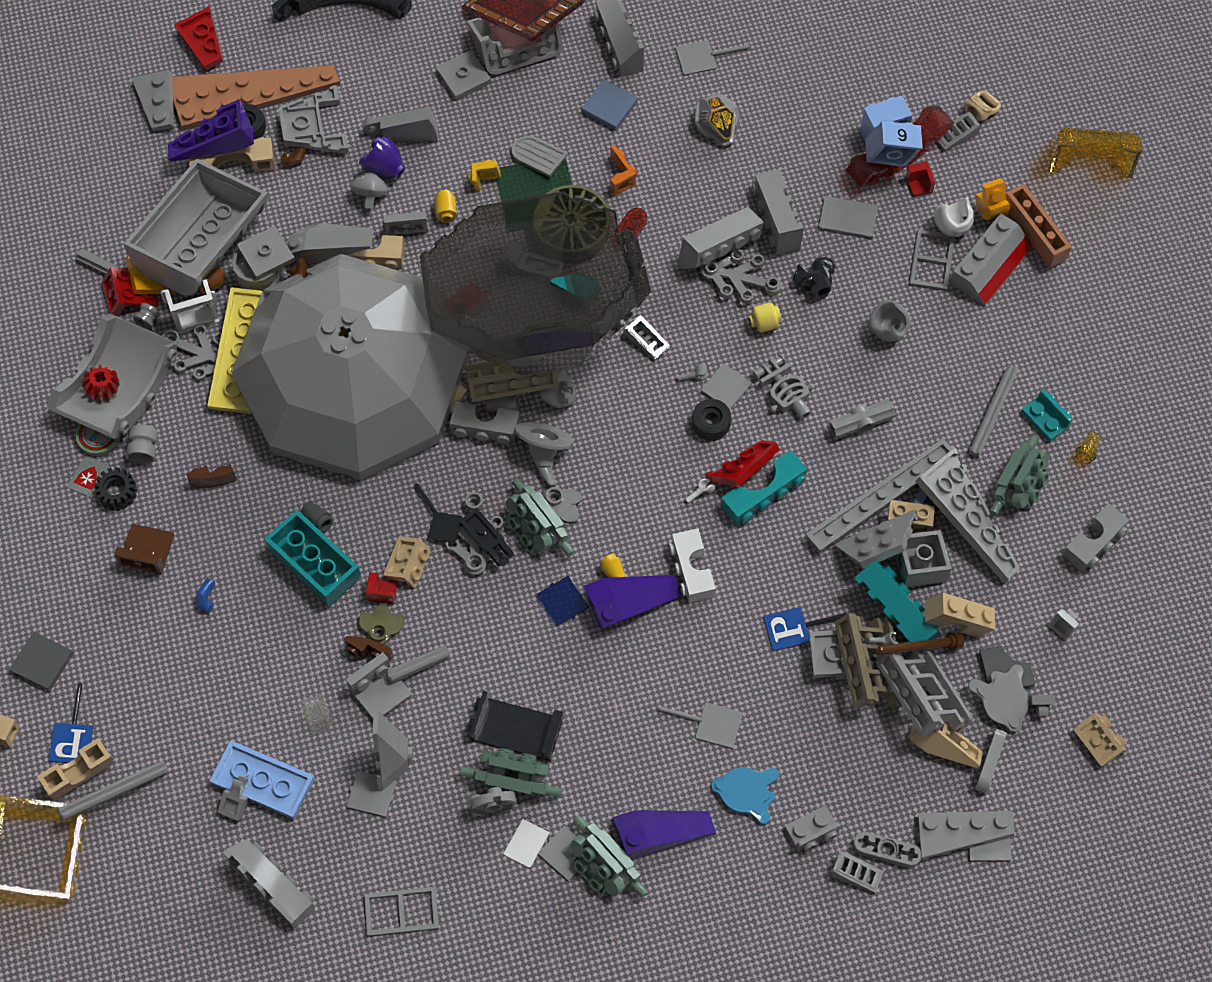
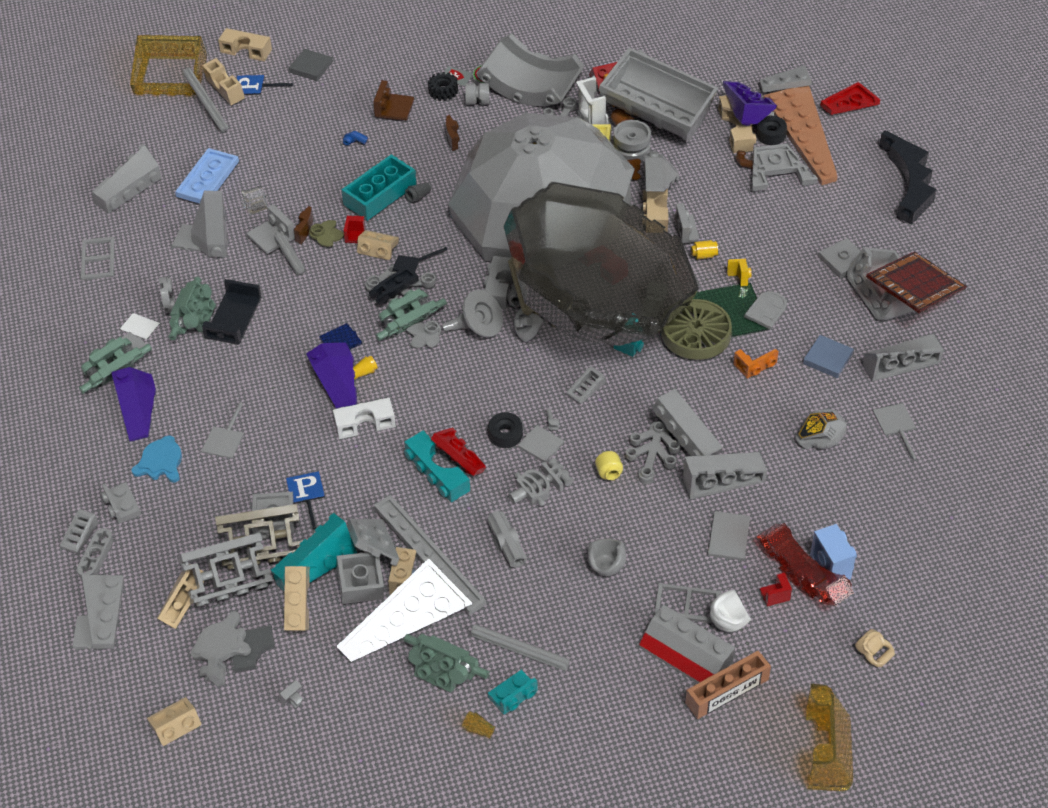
camera: 90 degrees right, 15 degrees down
red gear [82,364,120,402] -> none
light grey plate [217,776,248,821] -> none
light grey plate [237,226,295,280] -> none
light grey piece [350,172,389,209] -> none
dark purple piece [359,136,406,180] -> none
light grey piece [363,107,439,142] -> none
clear red plate [615,208,647,245] -> none
white hand [686,479,715,503] -> none
black animal [793,257,836,302] -> none
light blue brick [865,120,922,167] -> none
light grey hand [866,632,898,645] -> none
reddish brown piece [876,631,964,655] -> none
light grey slope [933,112,980,152] -> none
light grey beam [975,729,1007,793] -> none
light orange brick [976,178,1010,220] -> none
light grey arch [1062,503,1129,573] -> none

